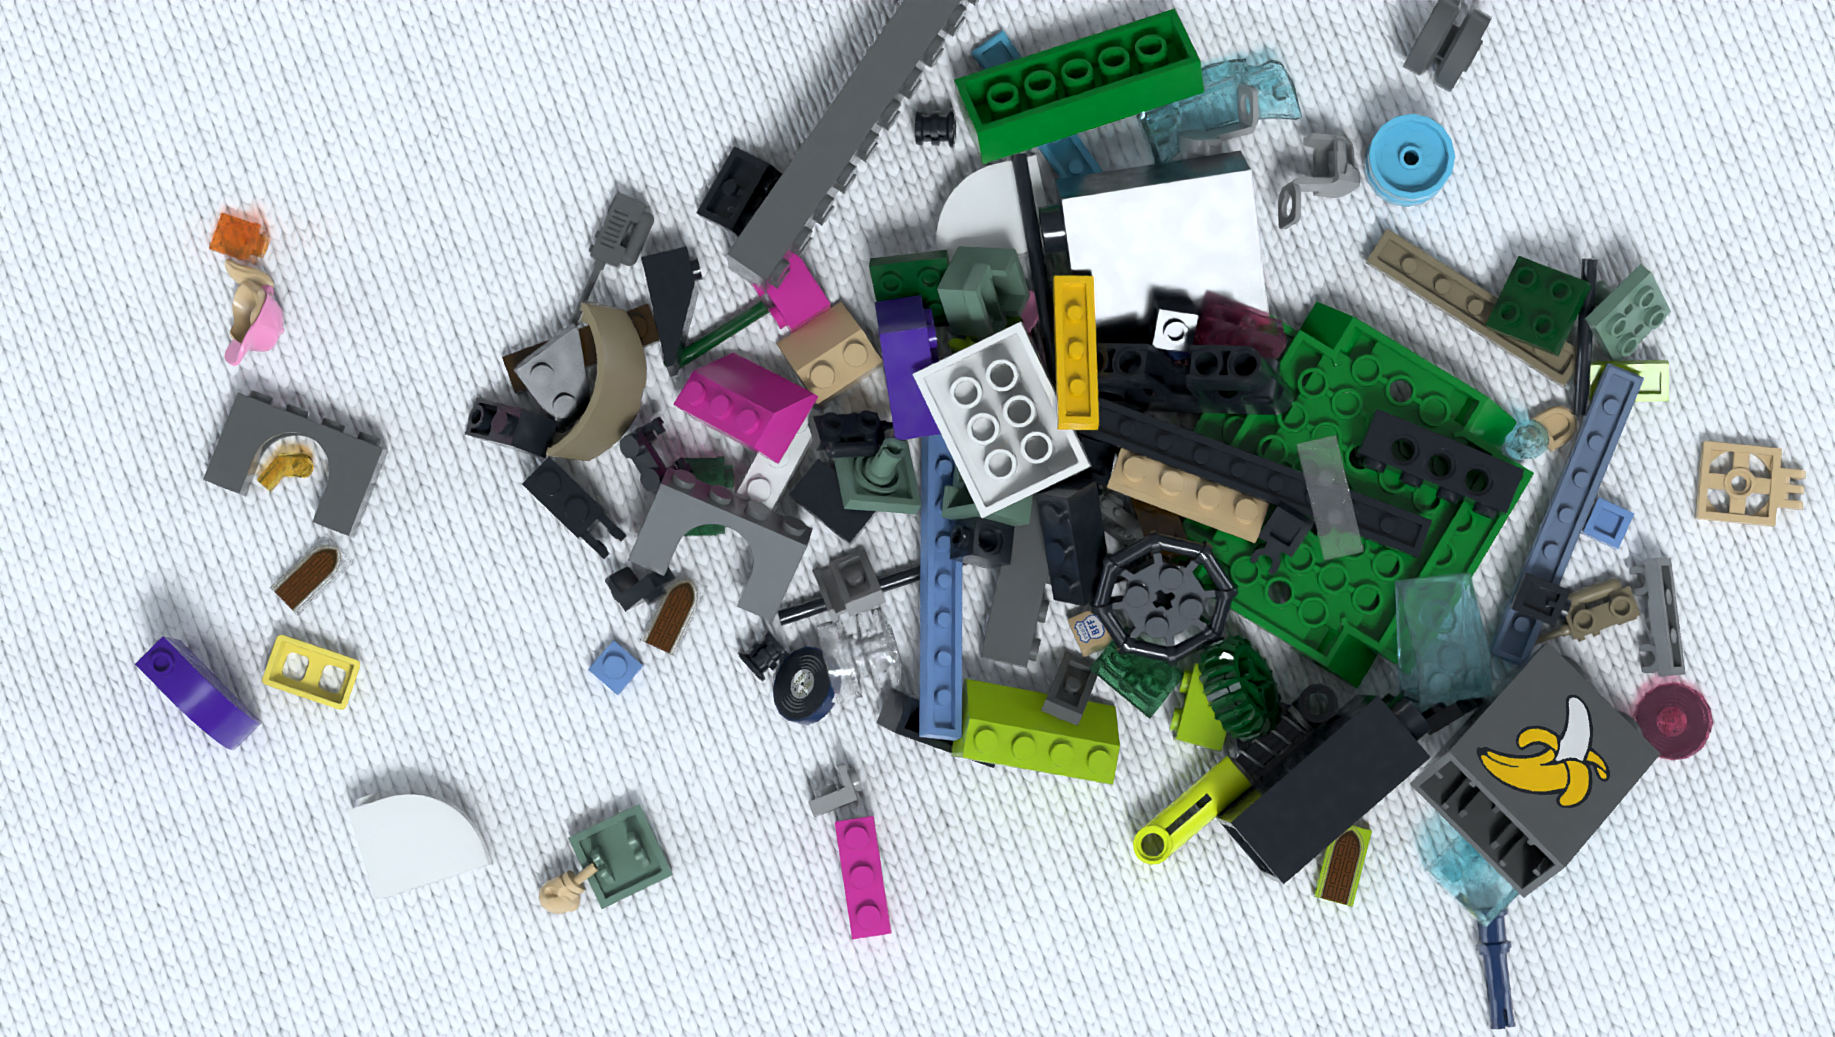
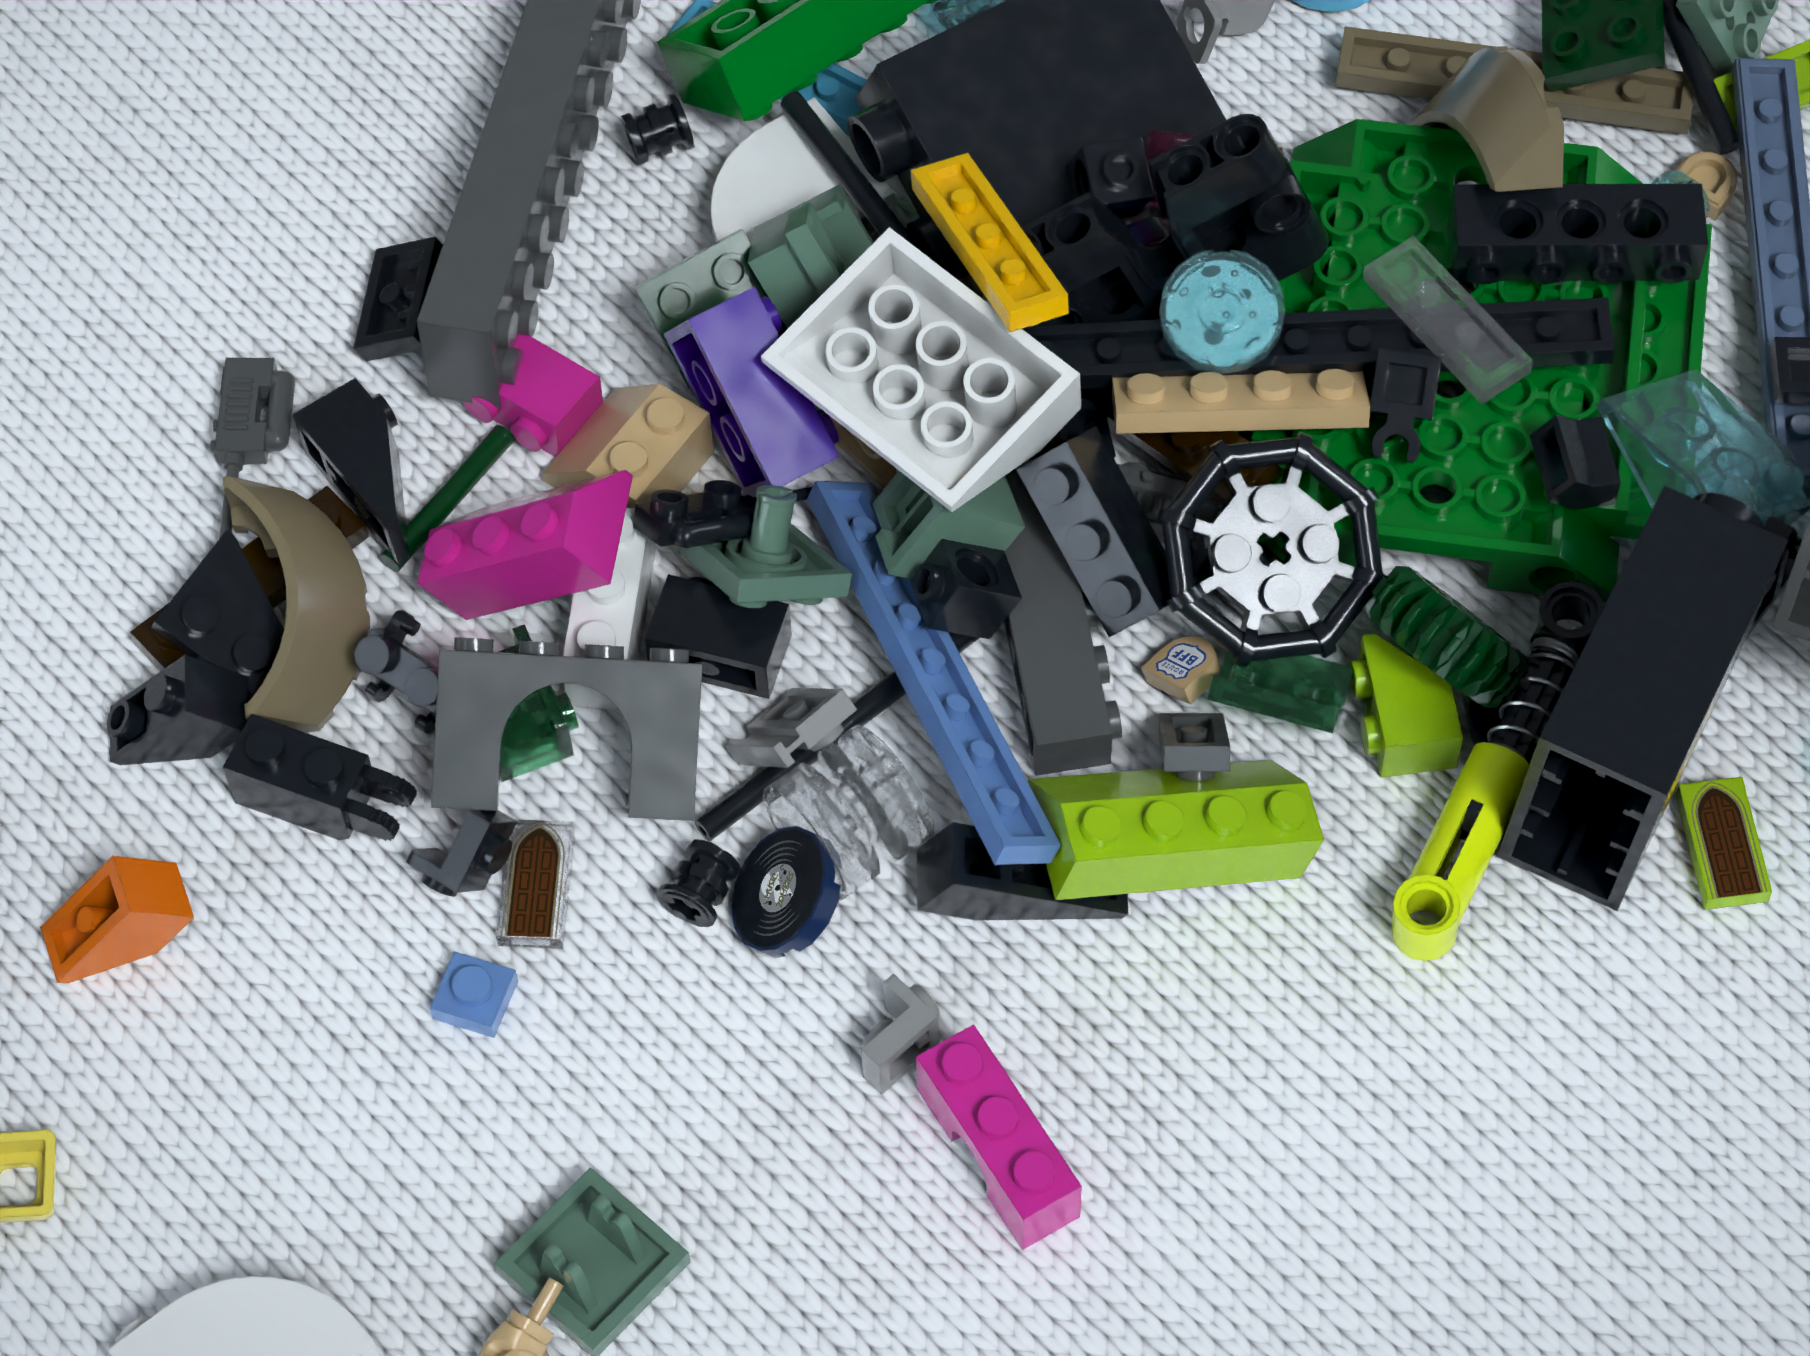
camera: 25 degrees left, 25 degrees down
none -> orange slope [40,856,194,983]
none -> clear light blue tile [1159,250,1285,374]
none -> dark tan windscreen [1409,46,1564,192]
none -> black piece [1530,415,1621,510]

